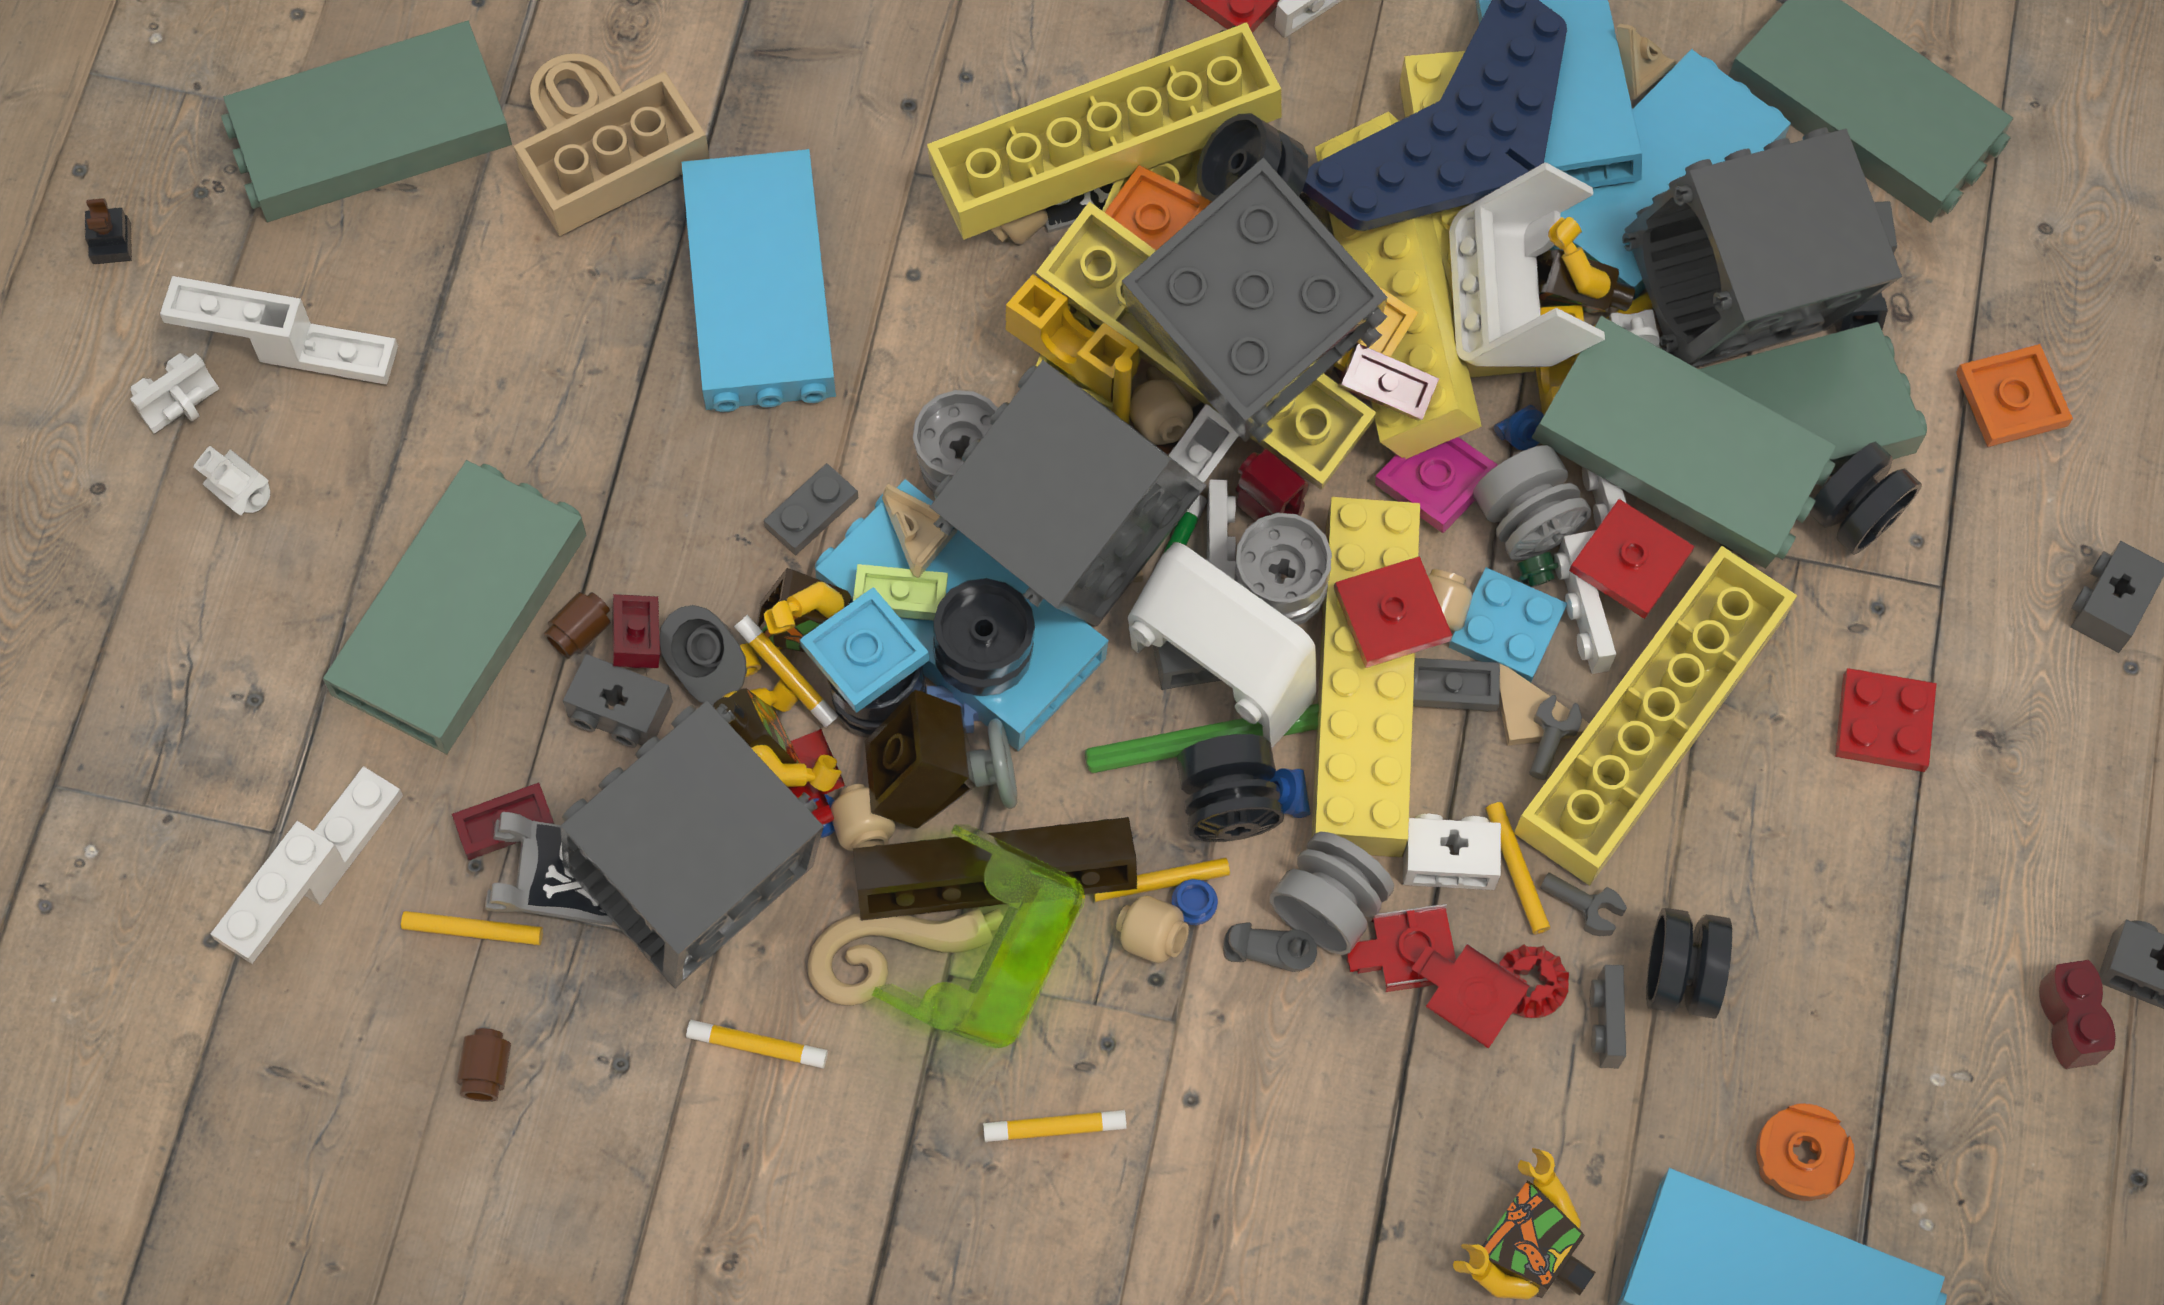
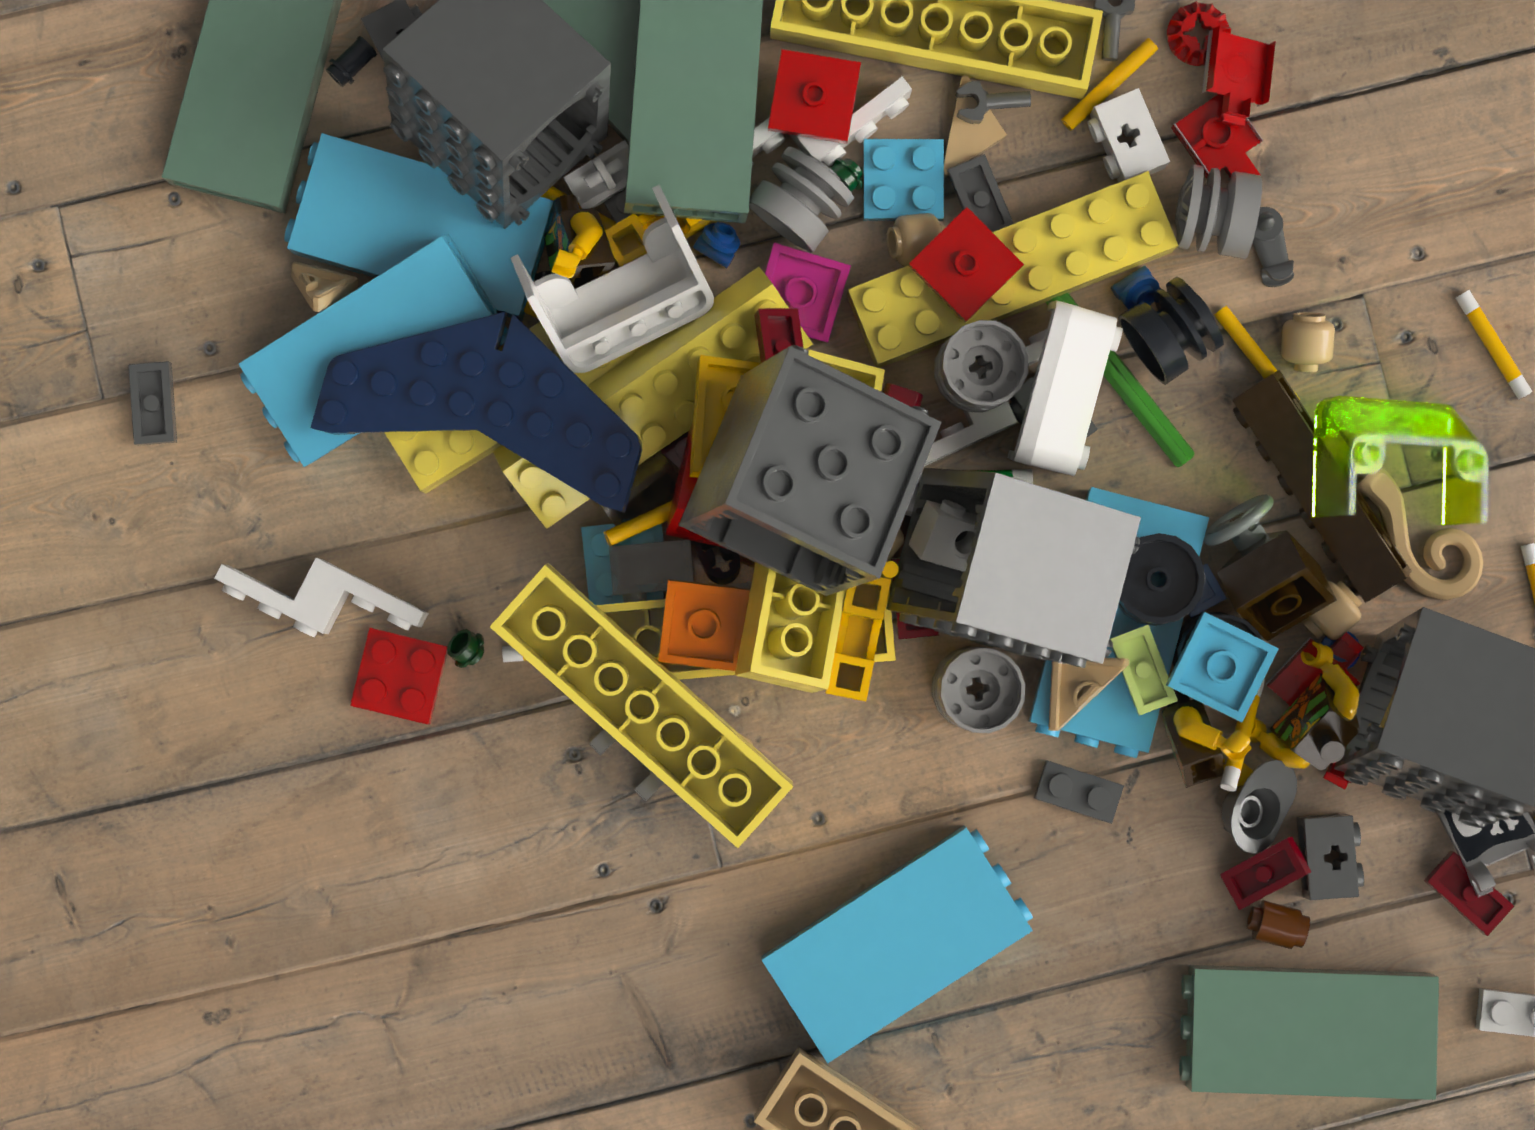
camera: 115 degrees left, 20 degrees up
blue plate [1171,879,1218,925] -> none
black wheel [1197,113,1308,202] -> none

